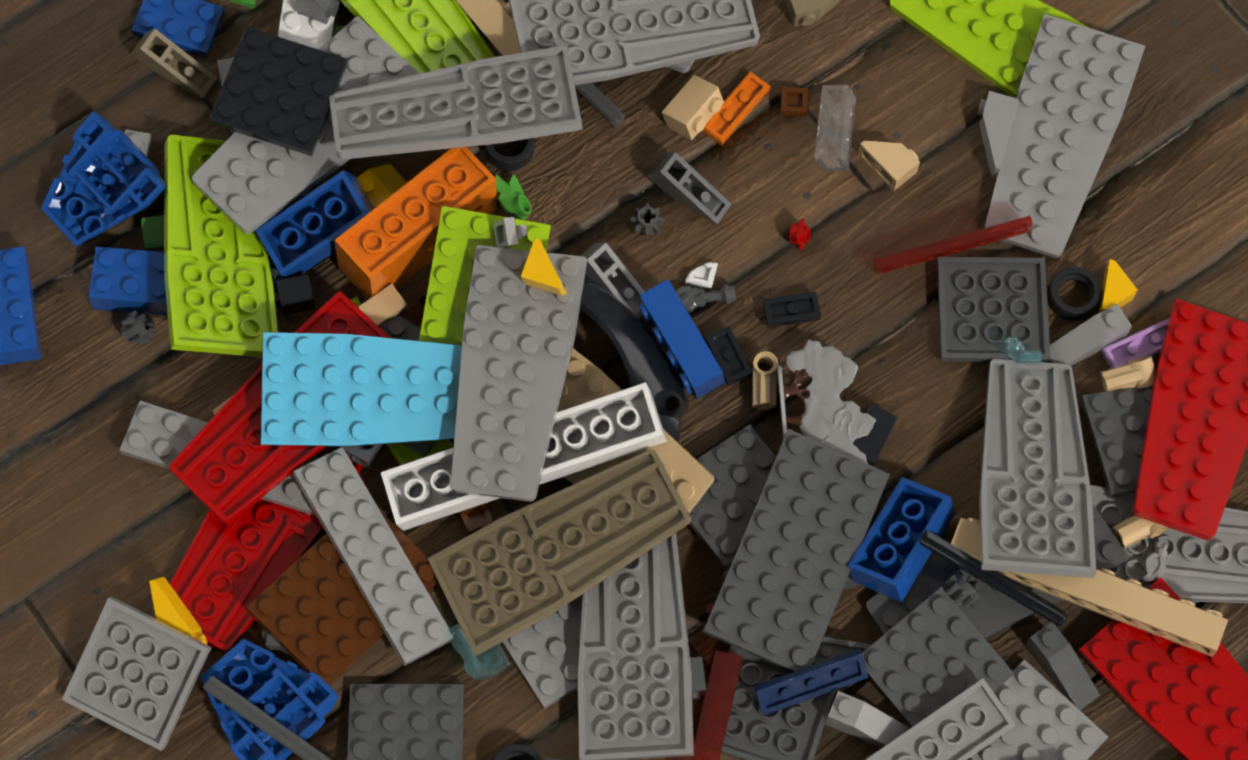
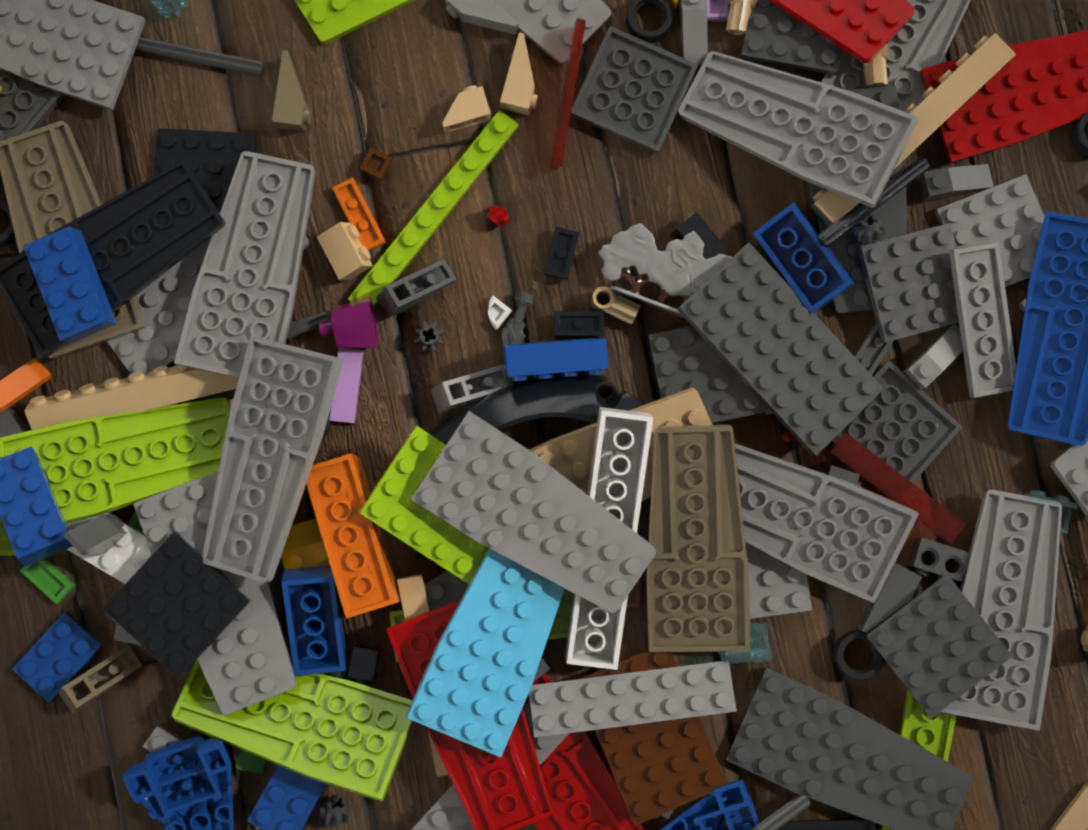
camera: 65 degrees left, 15 degrees up
light grey tile [493,217,528,248] -> none
bright green plate [494,174,531,220] -> none
yellow slope [521,238,567,296] -> none
dark blue plate [753,649,868,716] -> none
clear brick [815,85,856,171] -> none
clear light blue arm [1004,335,1042,363] -> none
light grey piece [1141,543,1168,583] -> none
none -> magenta torso [319,296,380,348]
none -> lavender tile [330,347,364,424]
none -> lime plate [348,110,519,308]
none -> tan slope [500,32,538,116]

